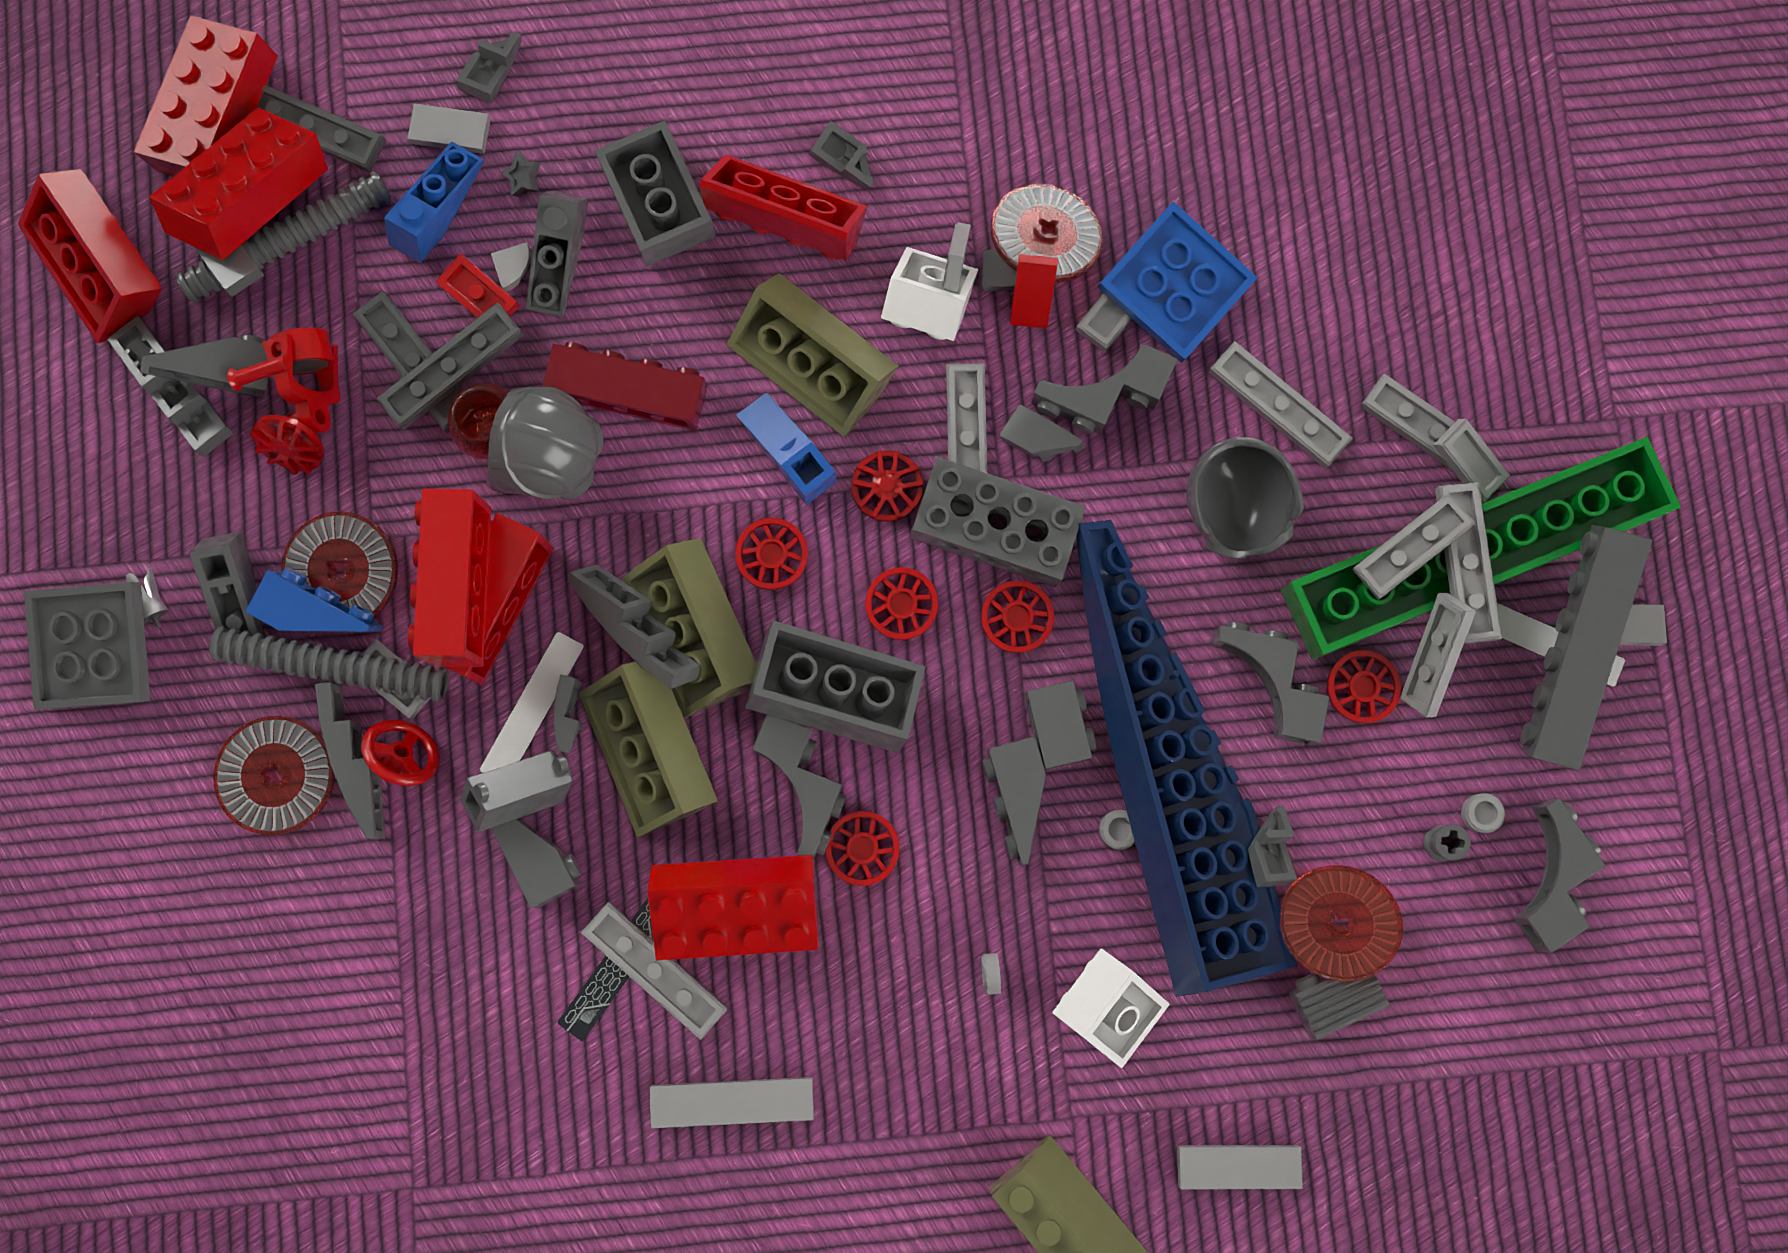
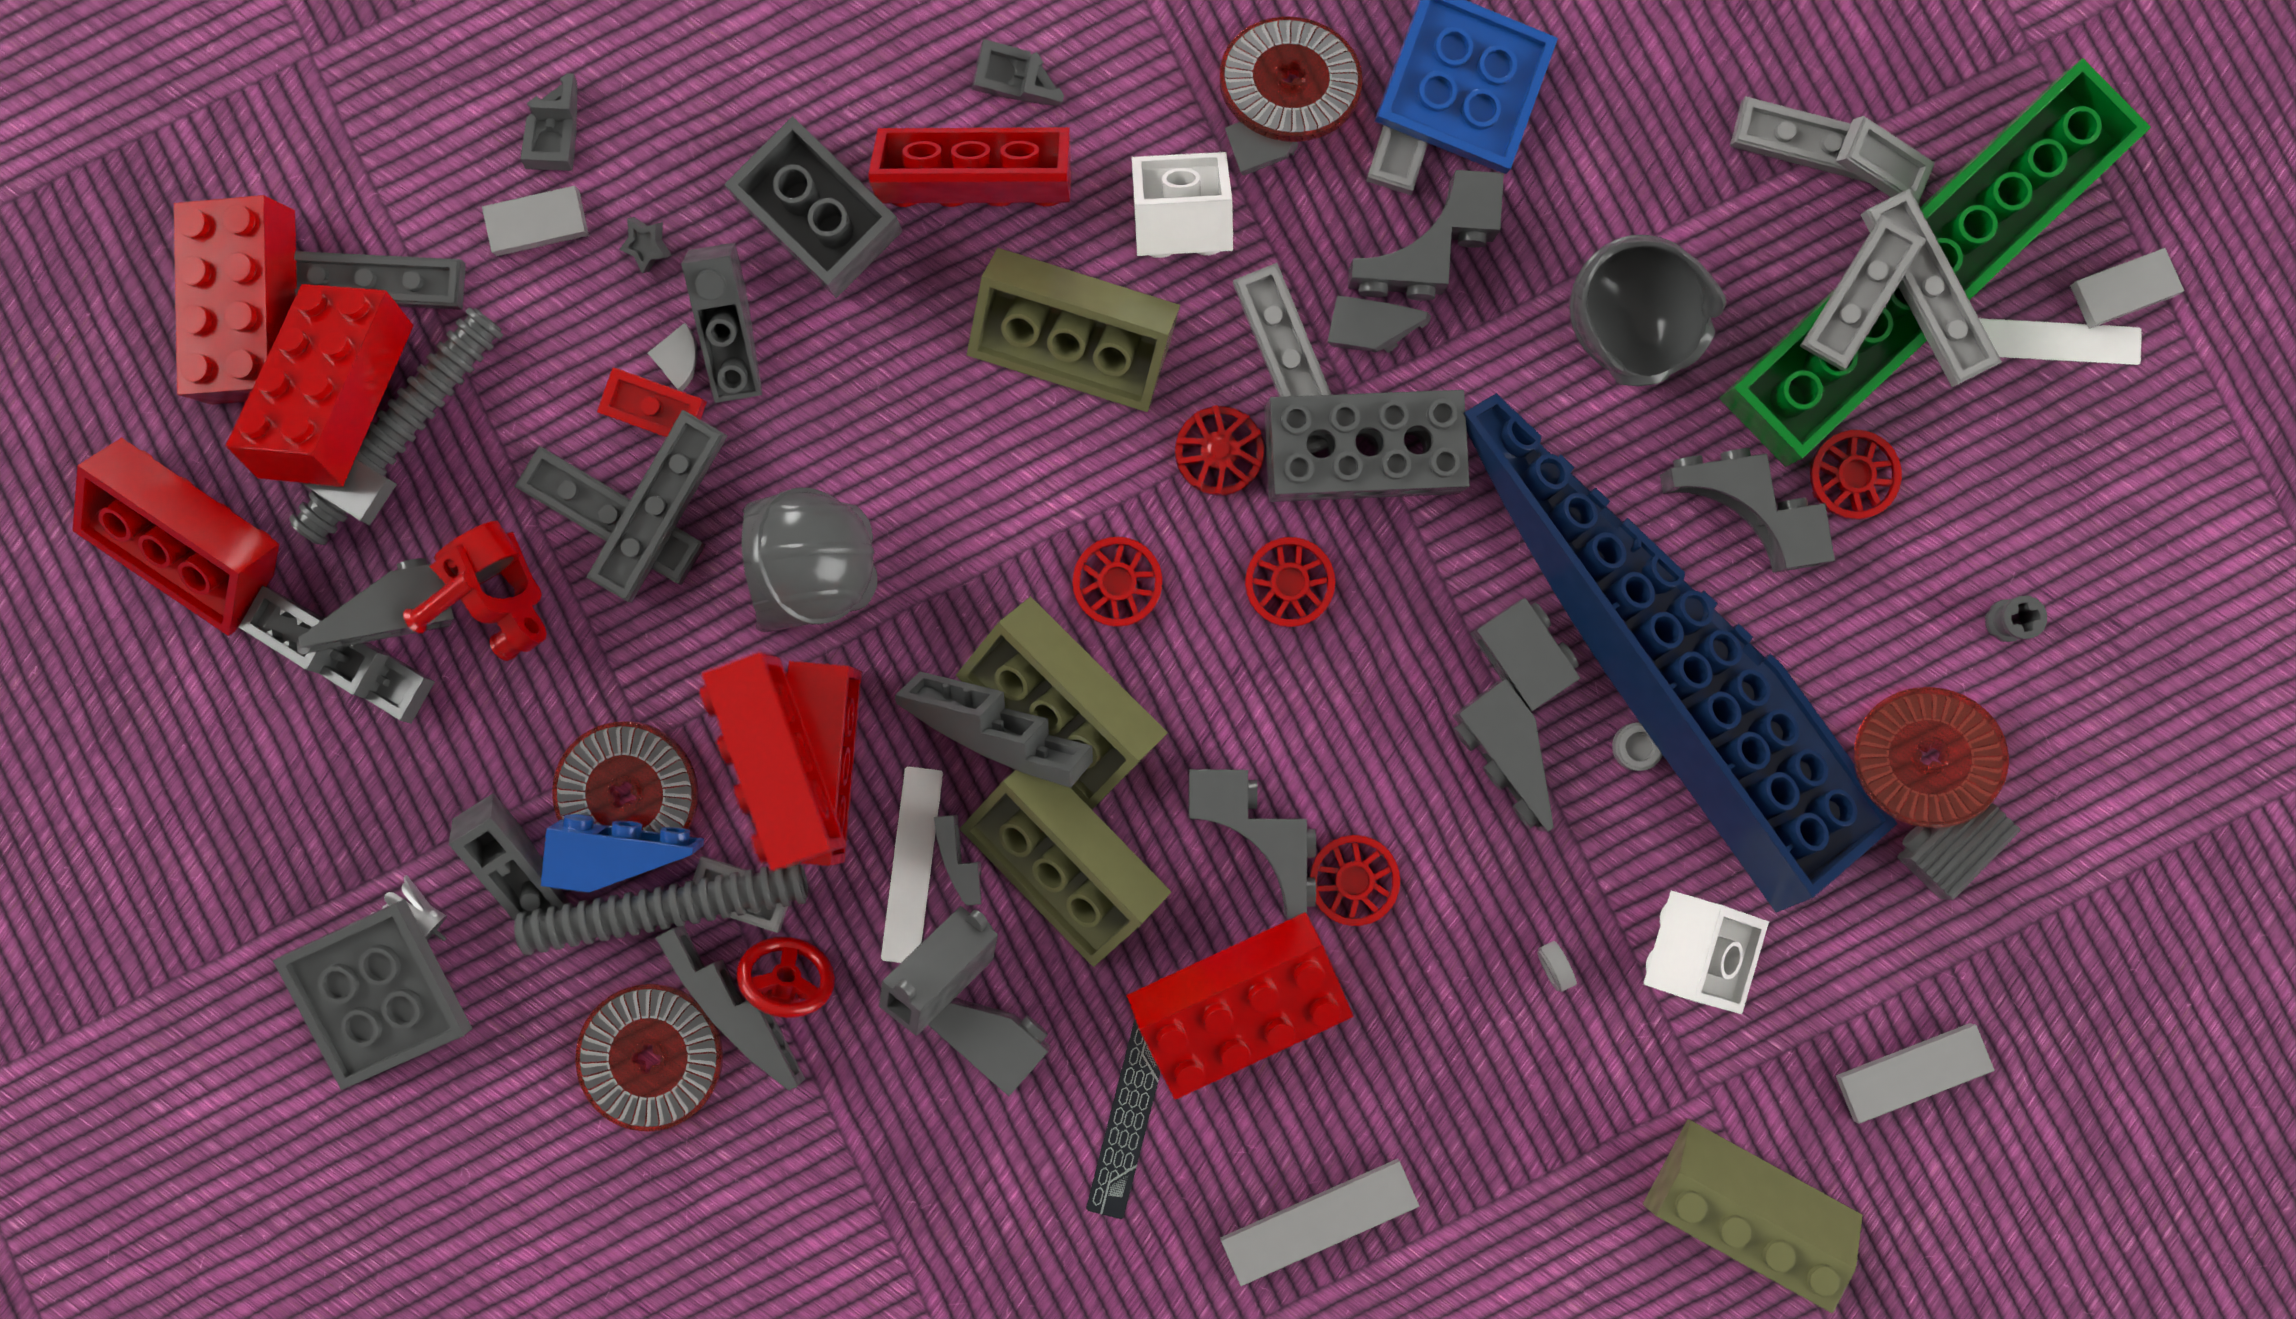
camera: 15 degrees left, 5 degrees up
red wheel [249,415,325,475] -> none
blue slope [384,142,484,263] -> none
clear red helmet [447,383,510,459] -> none
dark red brick [542,342,707,431] -> none
light grey tile [581,902,728,1040] -> none
slope [736,392,837,505] -> none
dark grey brick [745,620,926,753] -> none
light grey tile [943,222,971,292] -> none
red wheel [981,580,1054,653] -> none
red tile [1010,254,1058,329] -> none
light grey tile [1208,341,1353,469] -> none
dark grey slope [1248,805,1297,888] -> none
light grey tile [1400,593,1476,717] -> none
light grey tile [1461,793,1505,833] -> none
dark grey arch [1514,798,1606,953] -> none
dark grey brick [1520,525,1653,770] -> none

